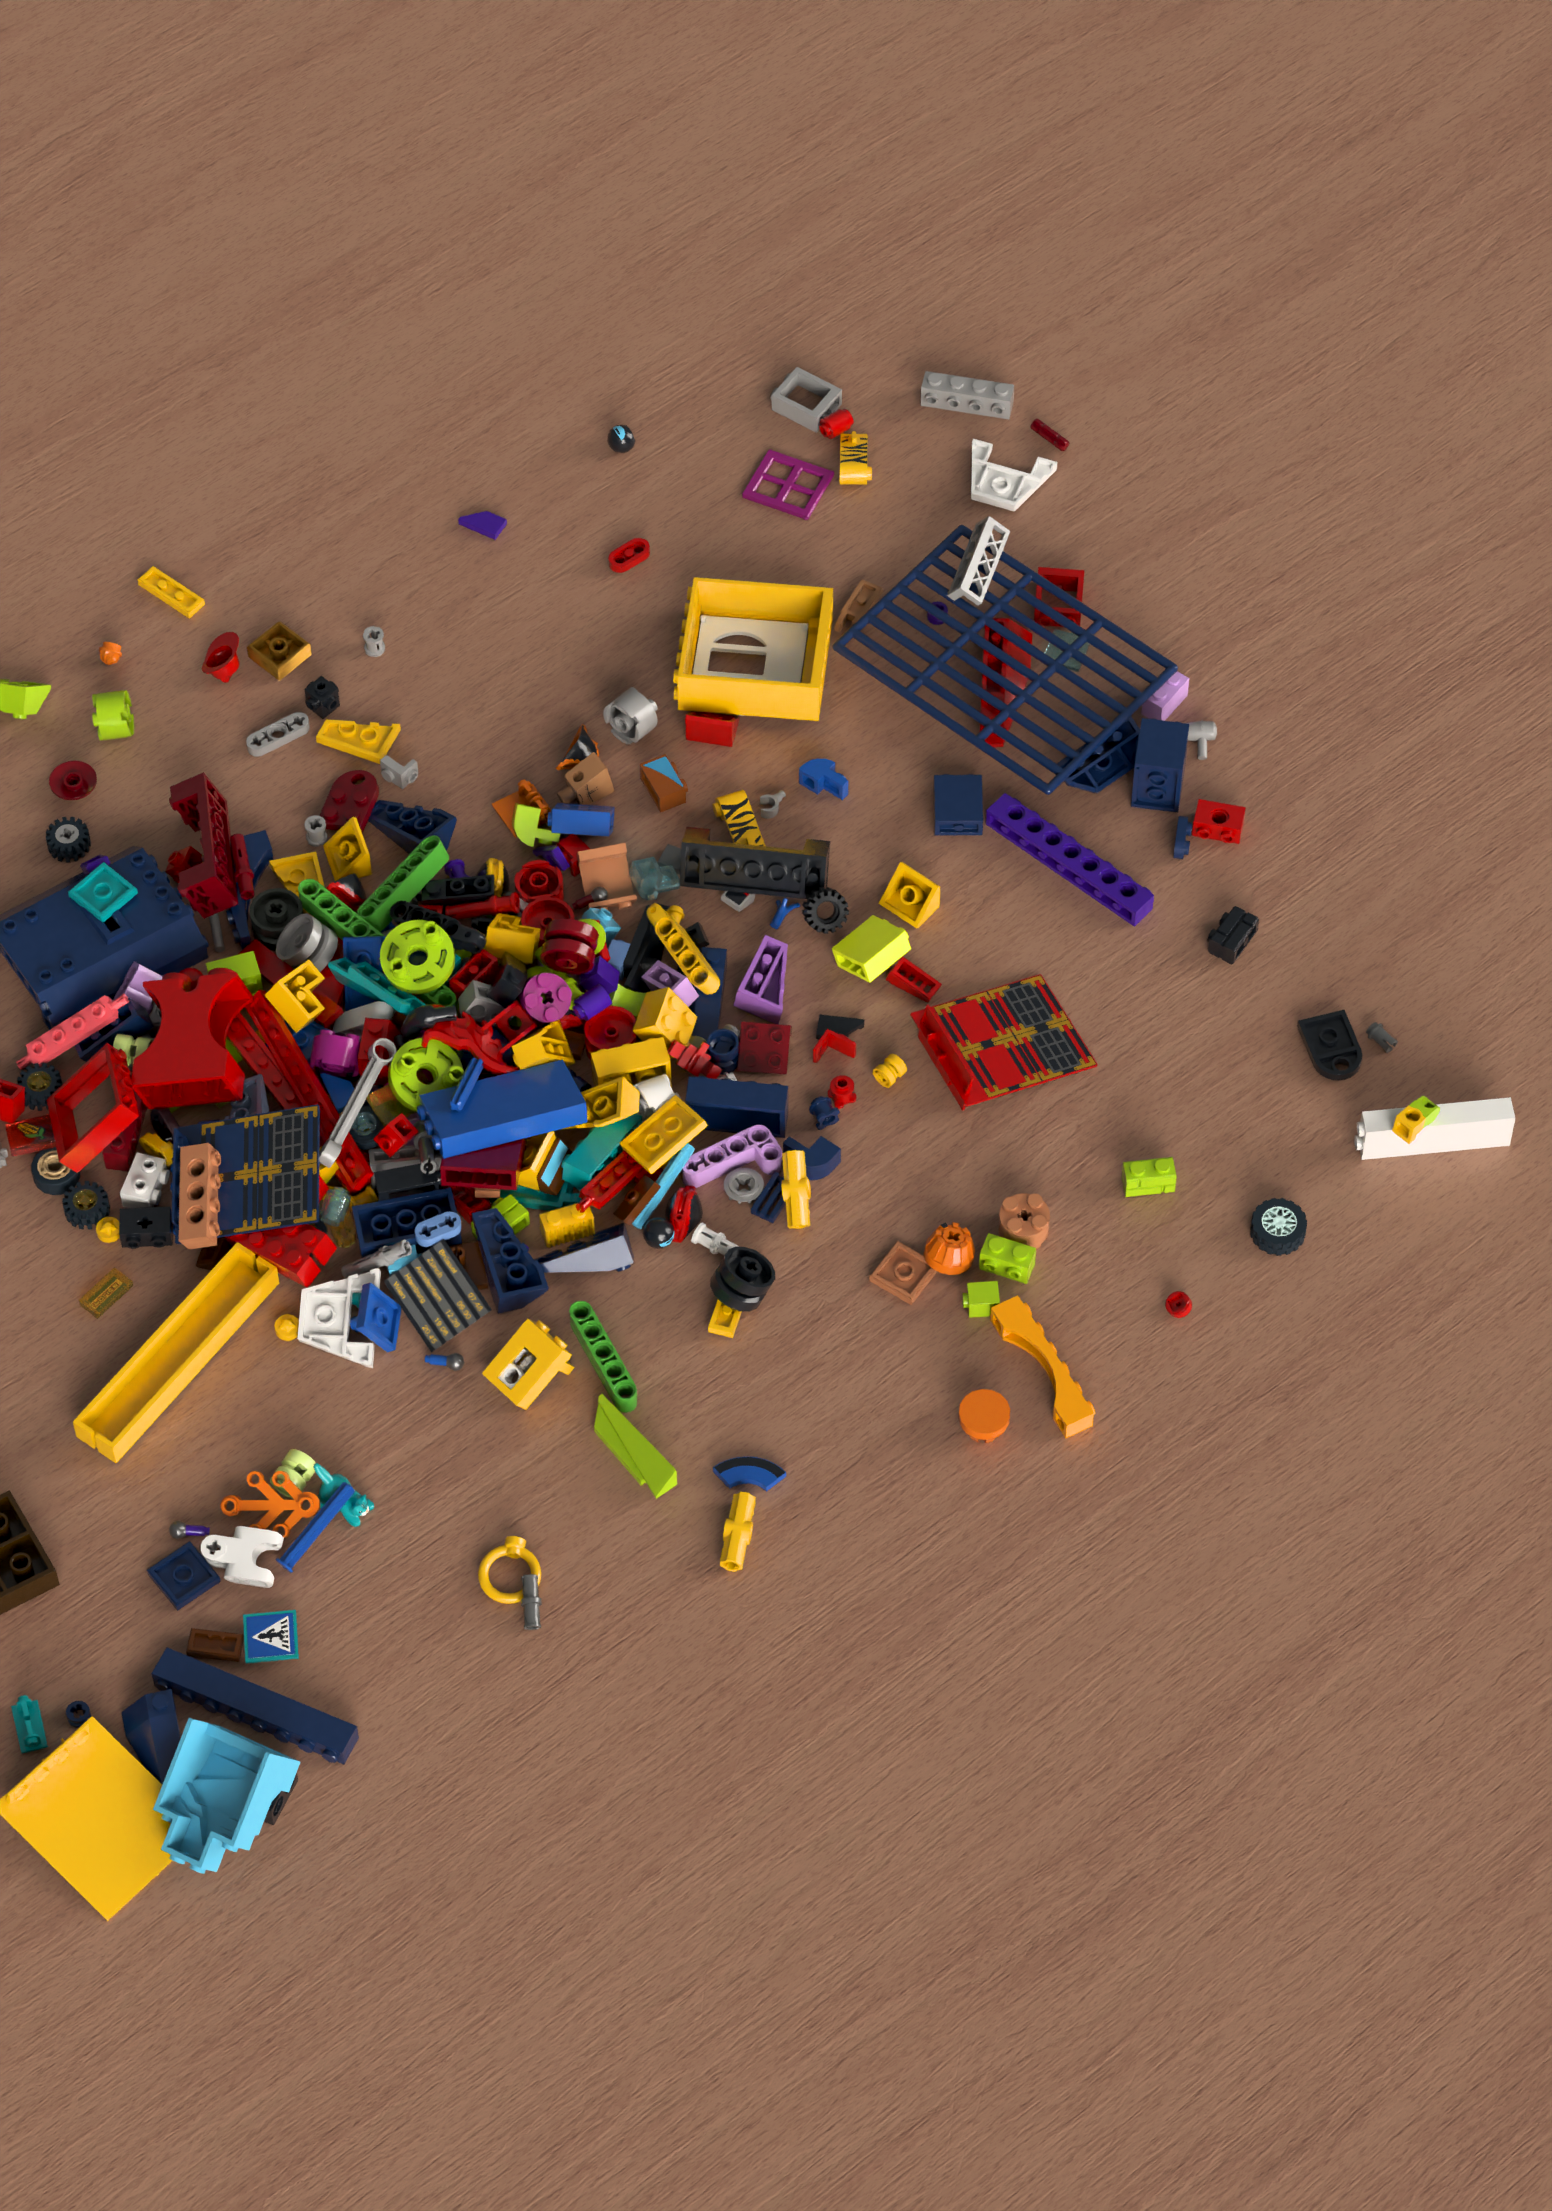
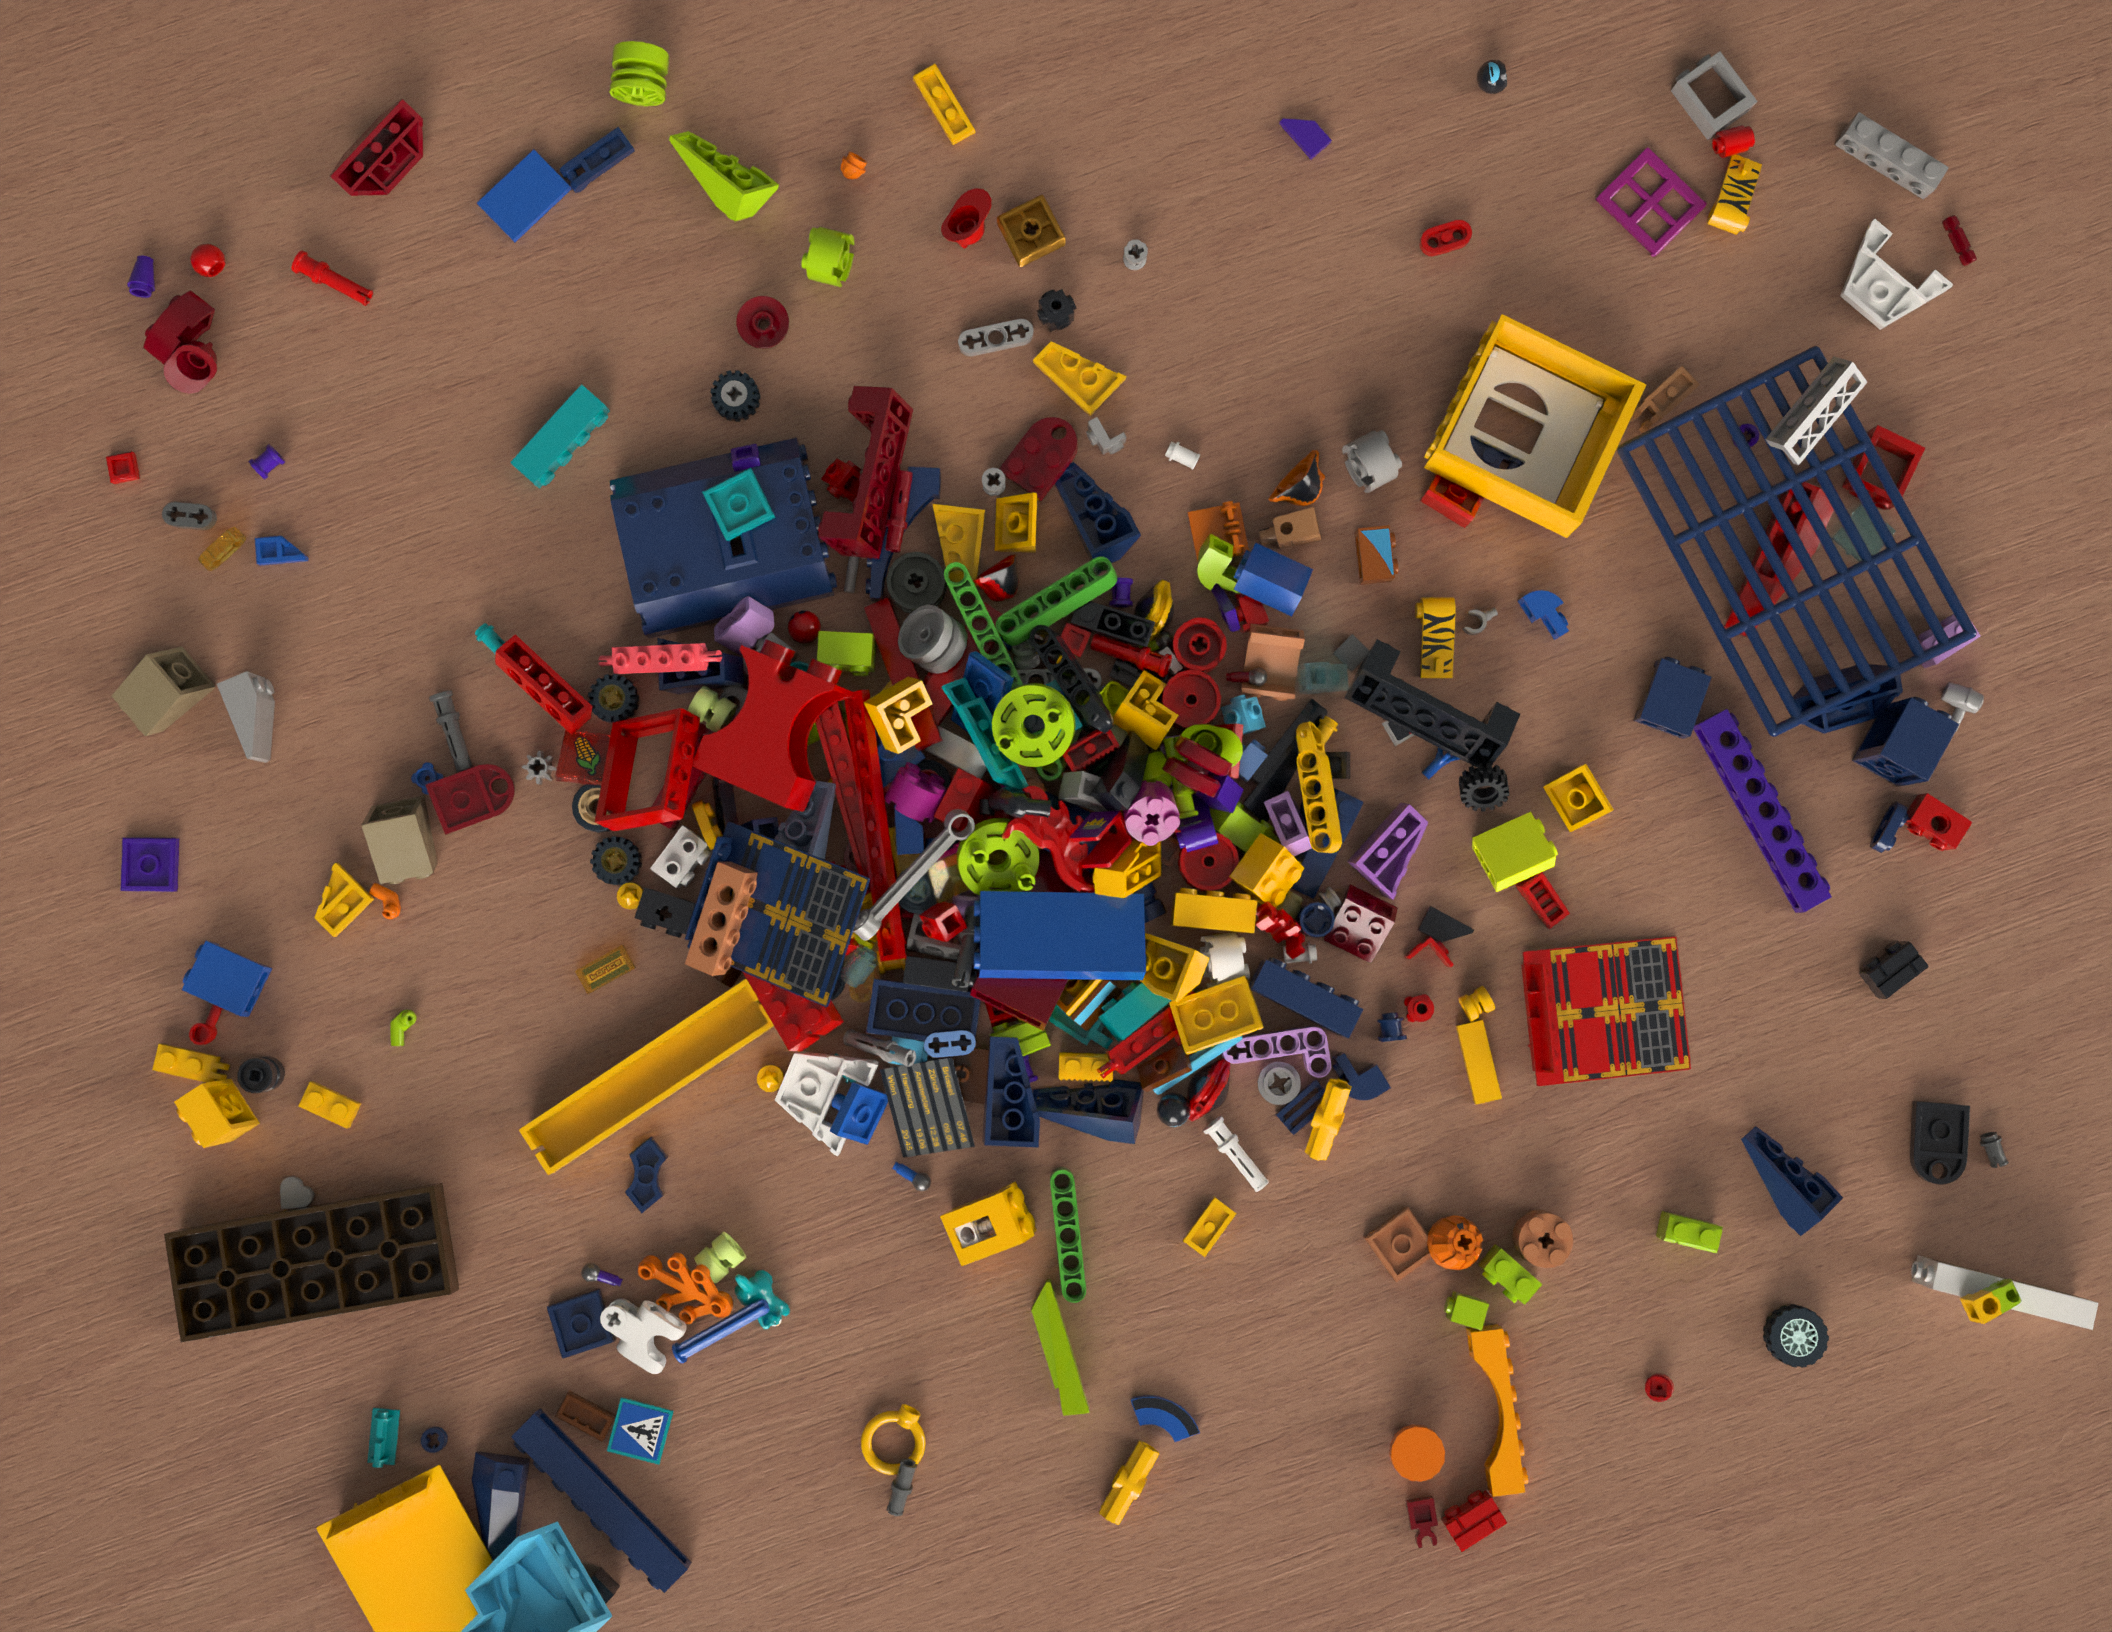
camera: 15 degrees right, 30 degrees up
blue axle [449,1058,484,1112] -> none
black wheel [710,1246,775,1312] -> none
none -> dark blue tile [625,1137,668,1214]
none -> white pin [1165,441,1200,470]
none -> dark red plate [1405,1496,1438,1548]
none -> red brick [1441,1490,1507,1552]
none -> yellow tile [1456,1020,1502,1105]
none -> dark blue wedge [1741,1126,1843,1236]

